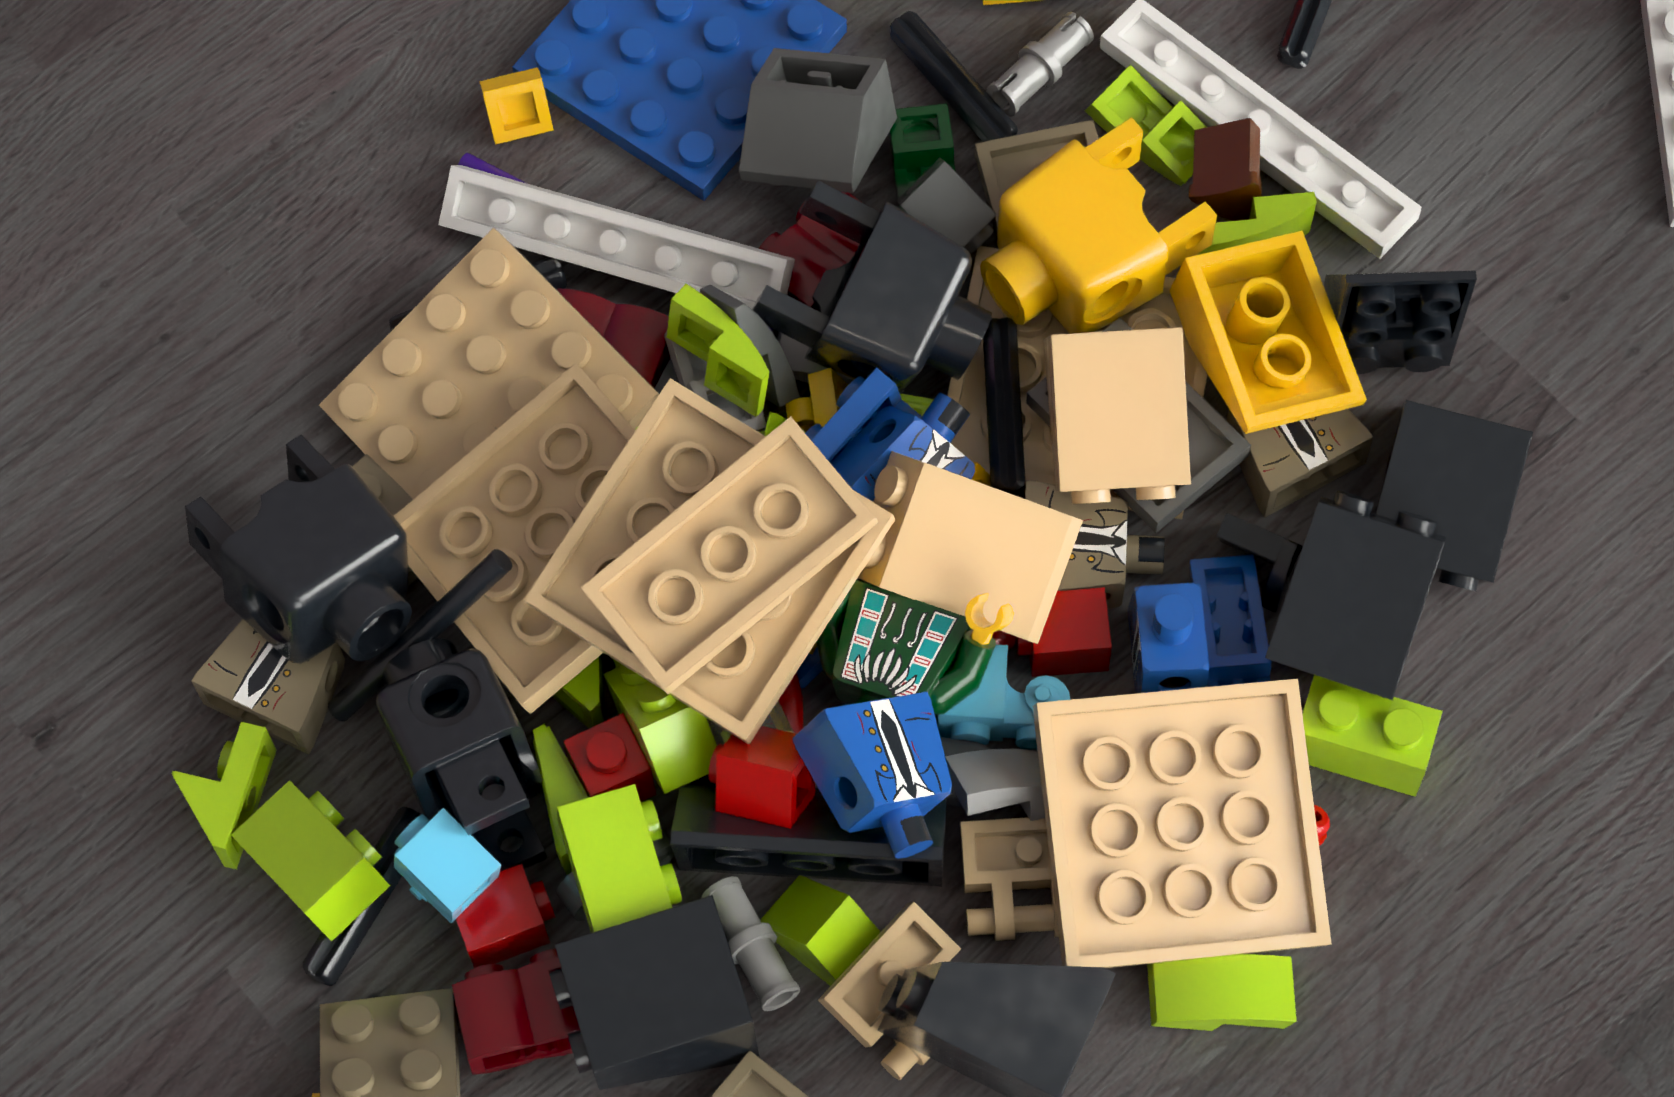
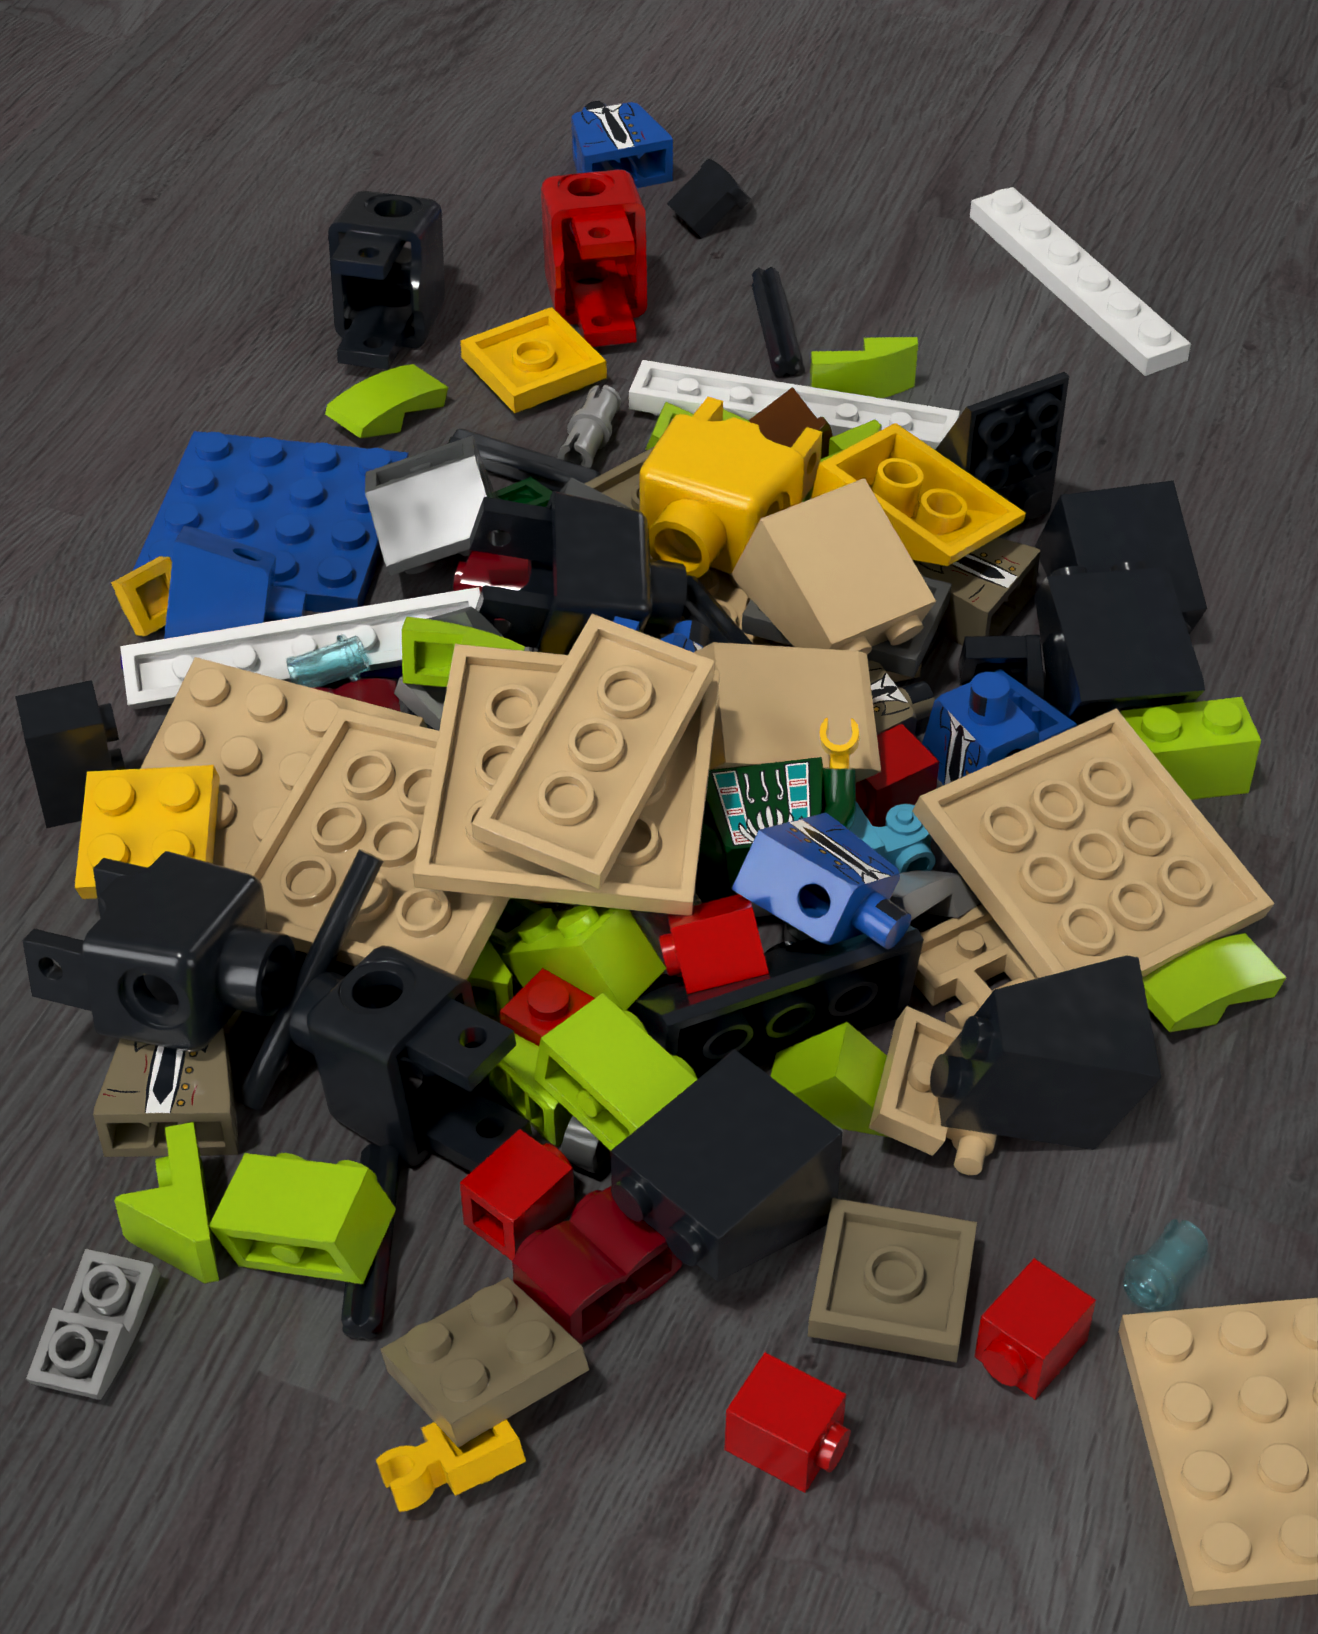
camera: 30 degrees left, 20 degrees down
medium azure brick [394,808,501,923] -> none
none -> black brick [15,680,126,828]
none -> light grey slope [26,1249,161,1400]
none -> yellow plate [74,765,220,899]
none -> blue torso [164,526,307,639]
none -> clear light blue pin [286,634,370,687]
none -> lime slope [810,337,918,398]

